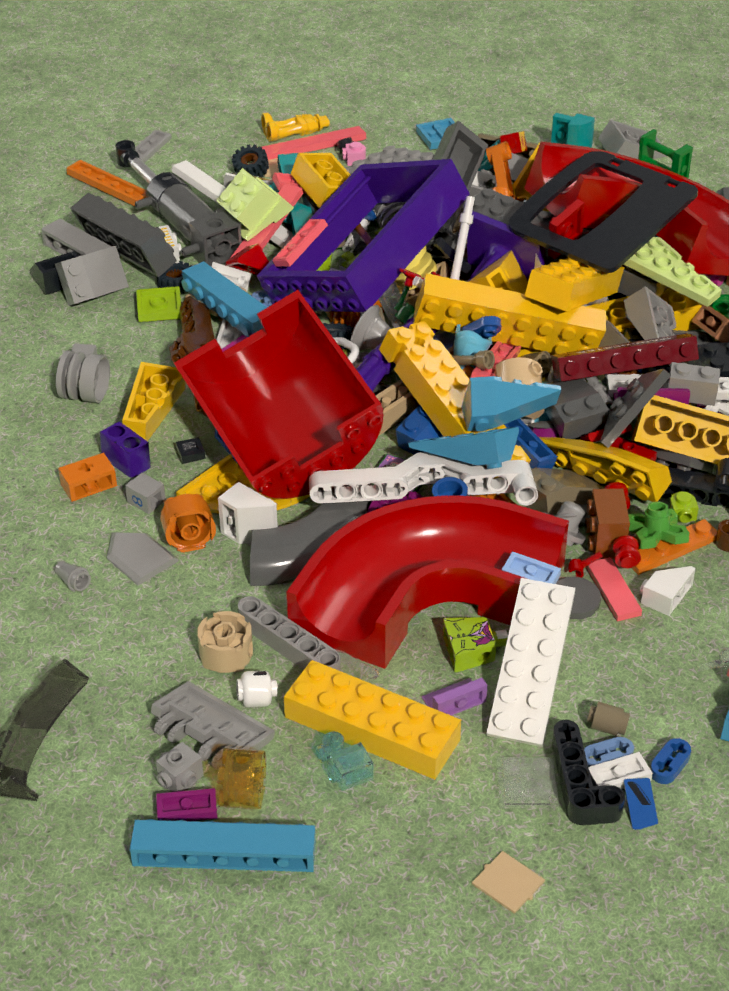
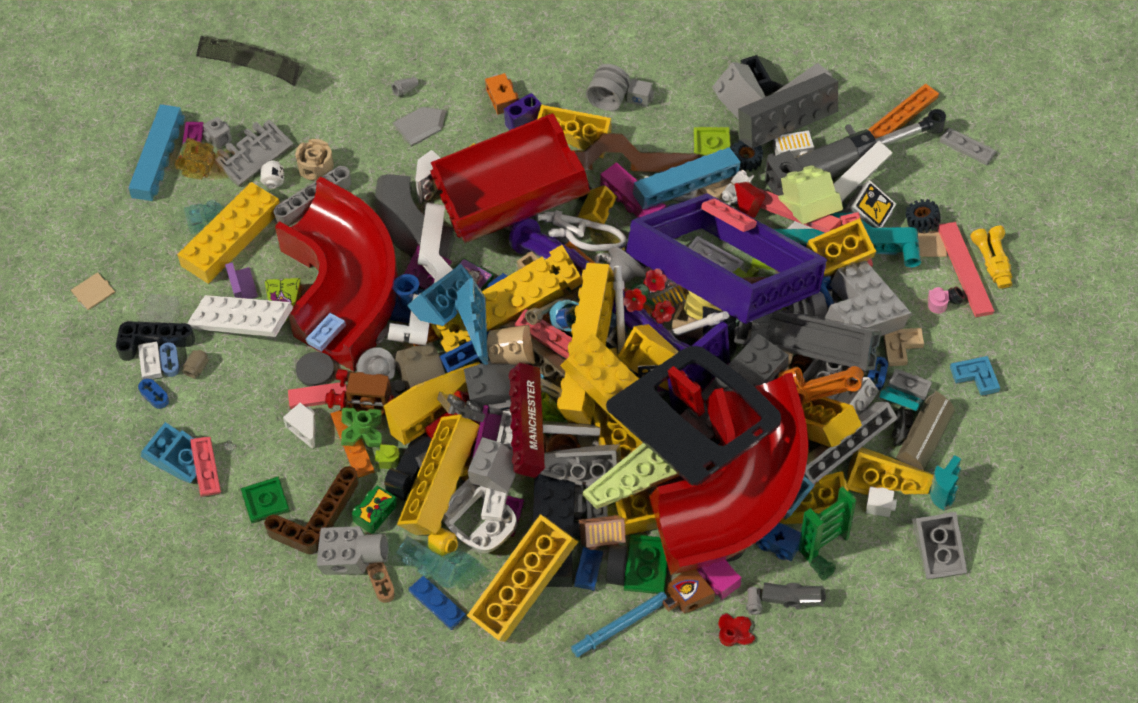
camera: 100 degrees right, 15 degrees up
light grey brick [125,473,166,514] -> none
orange brick [160,494,216,553] -> none
red brick [500,131,528,154] -> none
blue sticker [624,778,658,830] -> none

